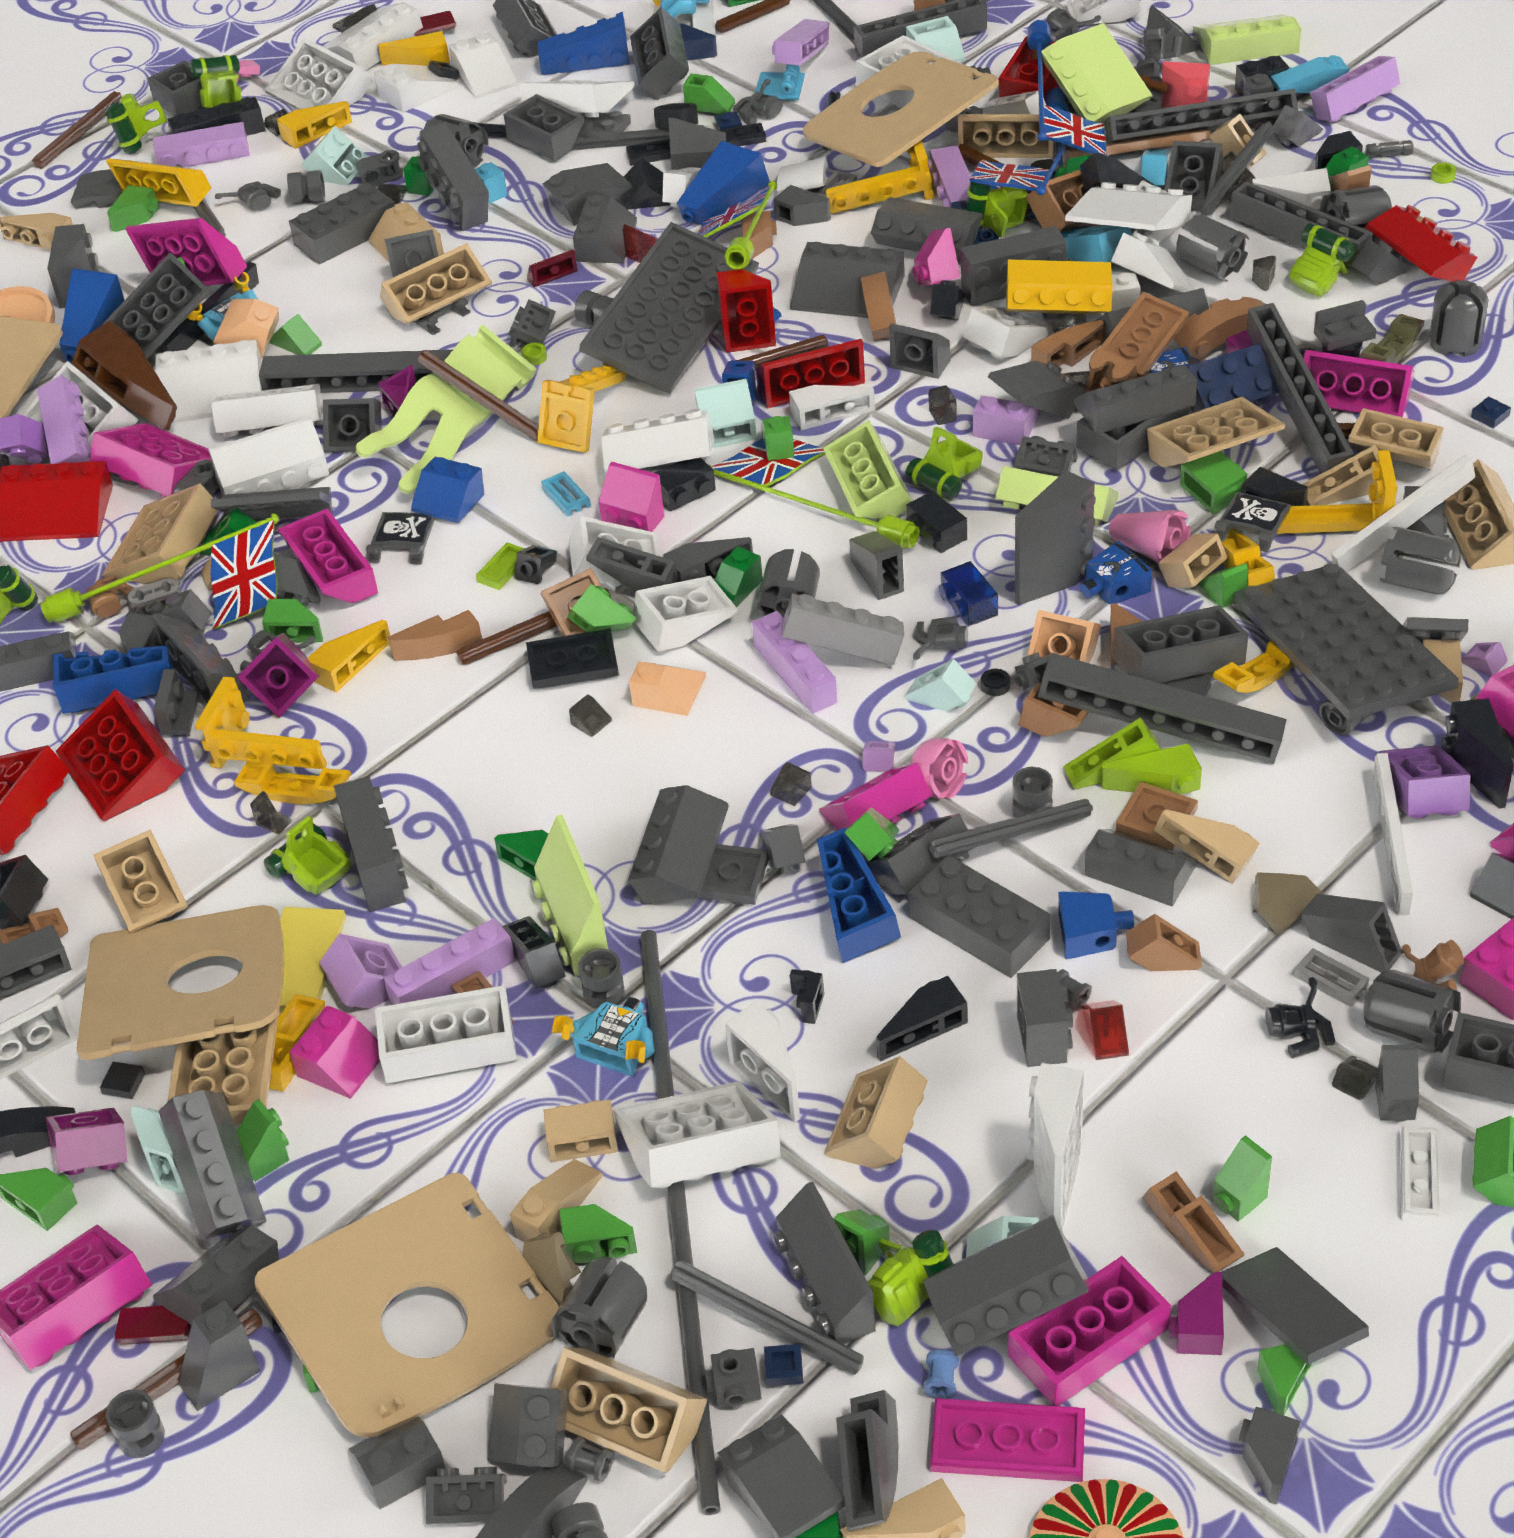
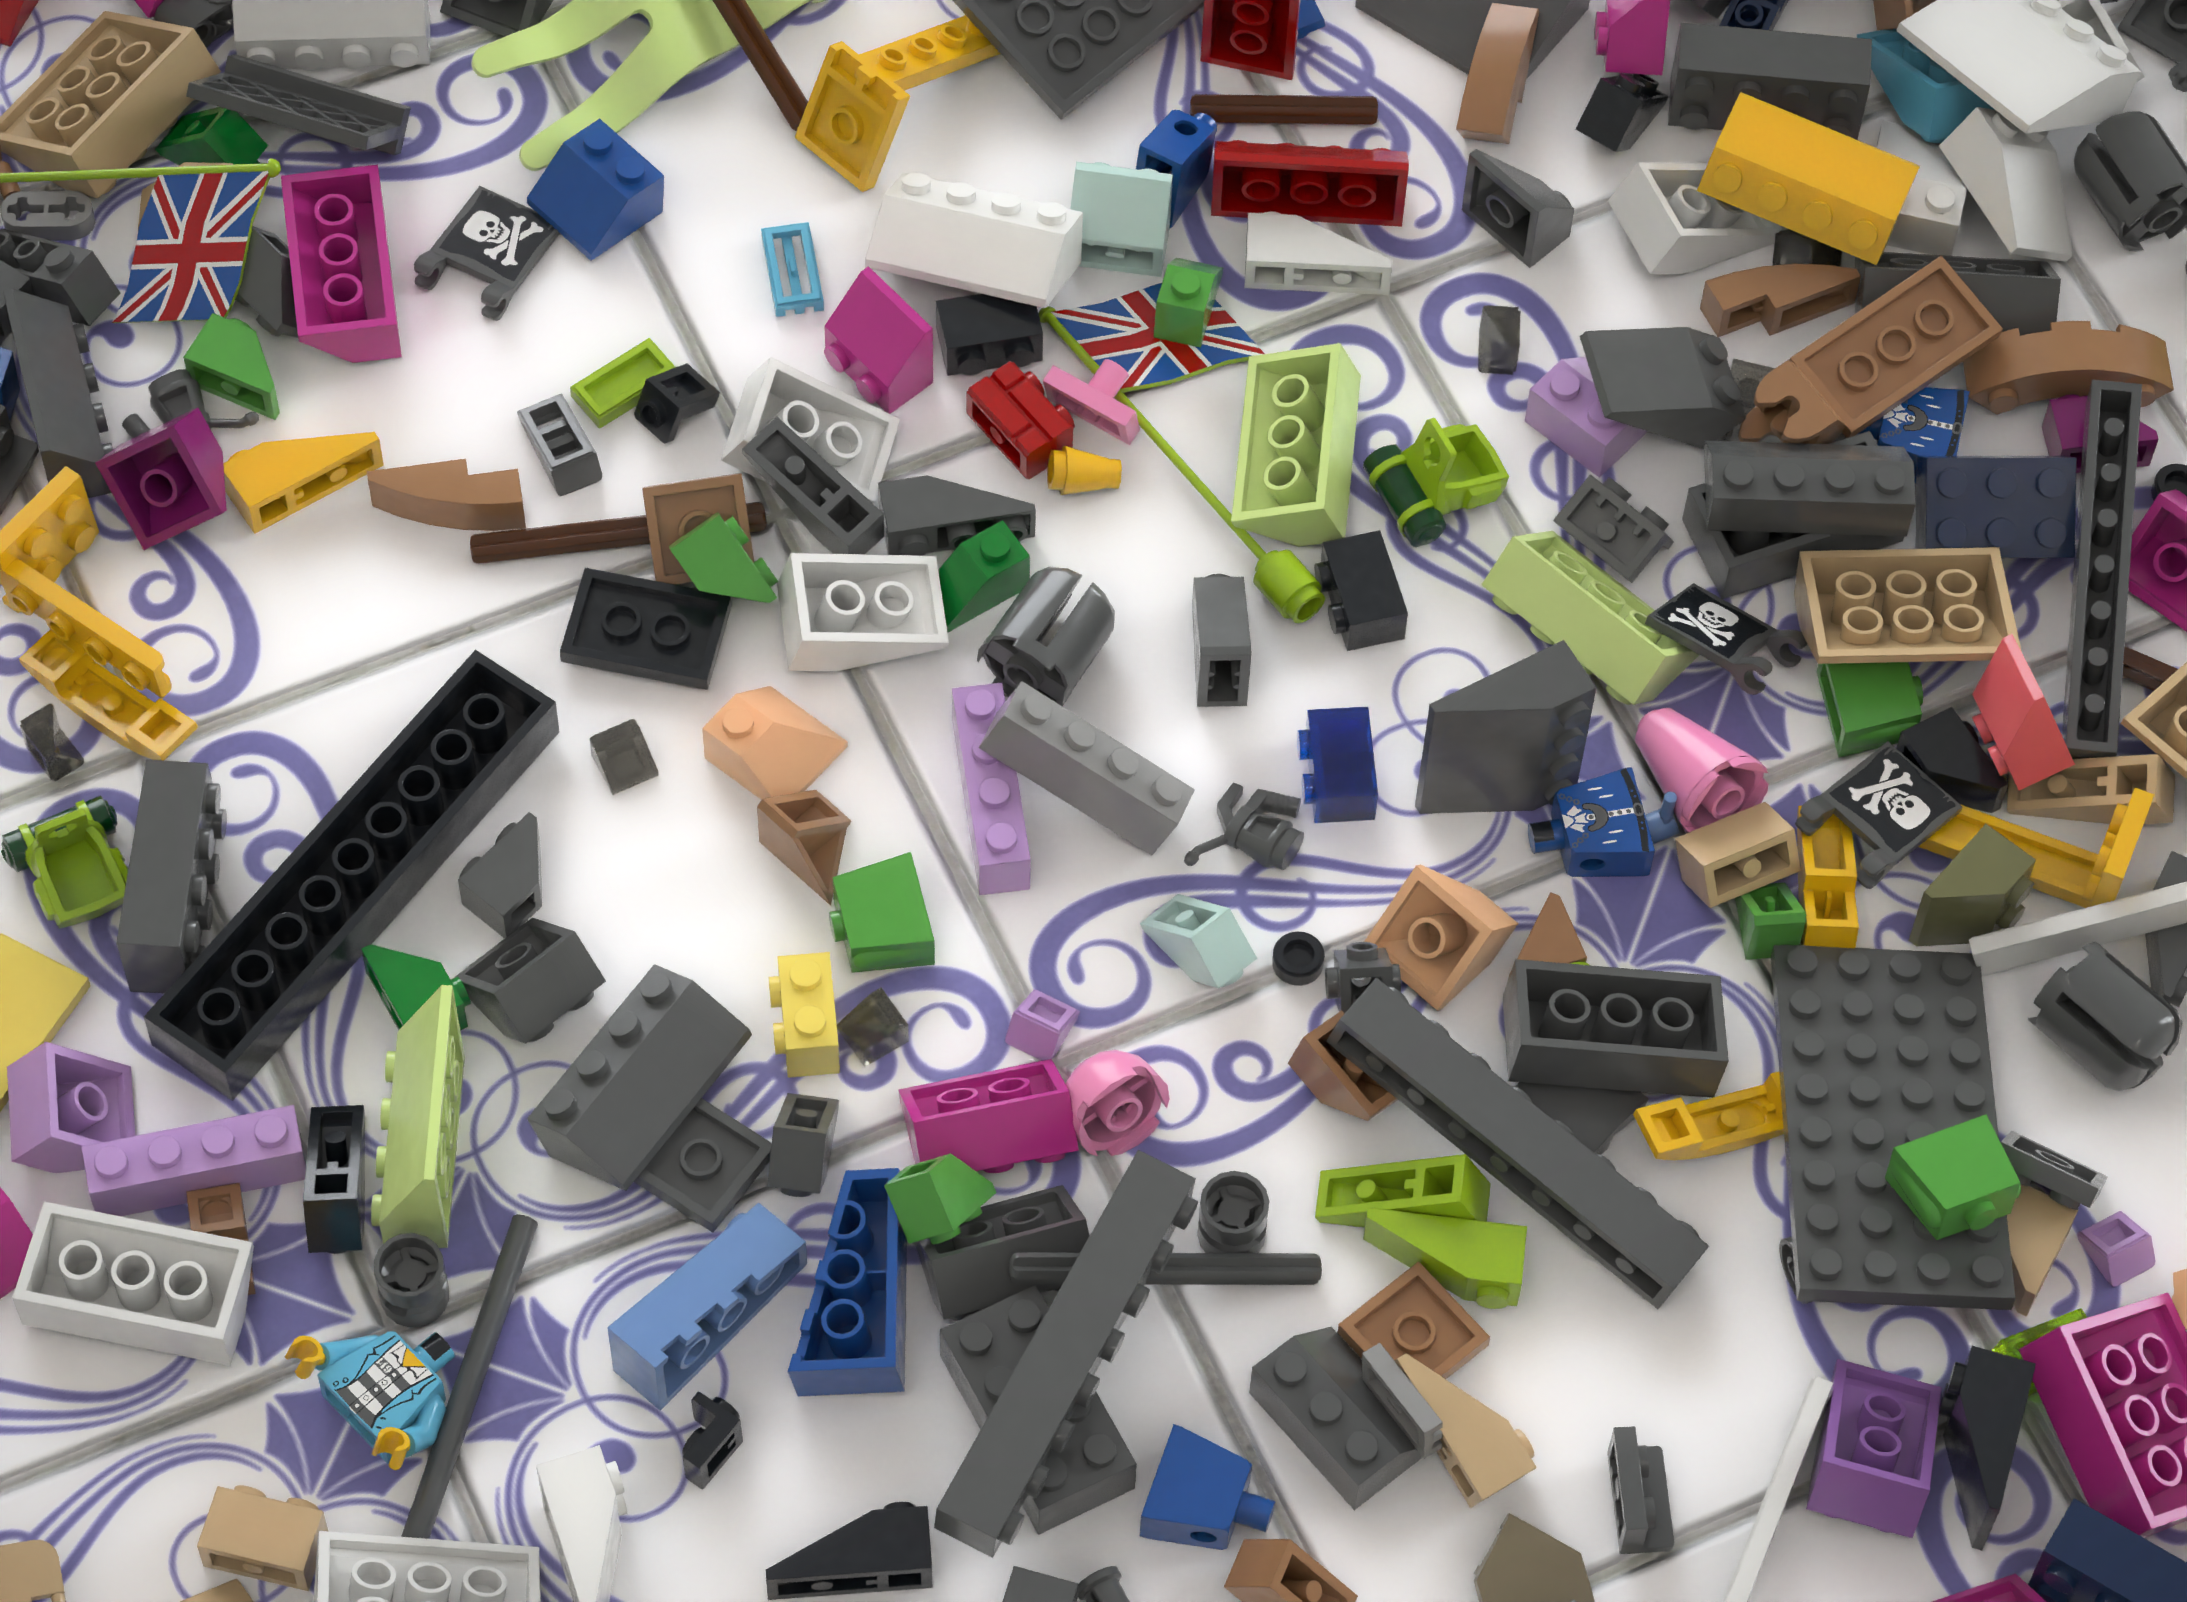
camera: 15 degrees right, 15 degrees up
none -> black brick [144,649,560,1101]
none -> dark grey slope [455,917,606,1044]
none -> dark grey slope [458,812,542,939]
none -> dark grey slope [517,393,603,496]
none -> medium blue wedge [607,1203,807,1411]
none -> medium nougat slope [757,790,851,906]
none -> light yellow brick [768,952,840,1078]
none -> bright green torso [829,852,935,973]
none -> dark grey brick [934,1150,1198,1558]
none -> red brick [966,361,1075,480]
none -> bright pink tile [1043,359,1140,445]
none -> yellow cone [1047,446,1122,495]
none -> light grey tile [1362,1343,1443,1459]
none -> dark grey bracket [1607,1426,1674,1554]
none -> flag [1645,583,1807,695]
none -> medium blue hand [1645,791,1680,844]
none -> bright green torso [1885,1114,2021,1240]
none -> olive slope [1908,824,2036,947]
none -> coral slope [1972,634,2075,791]

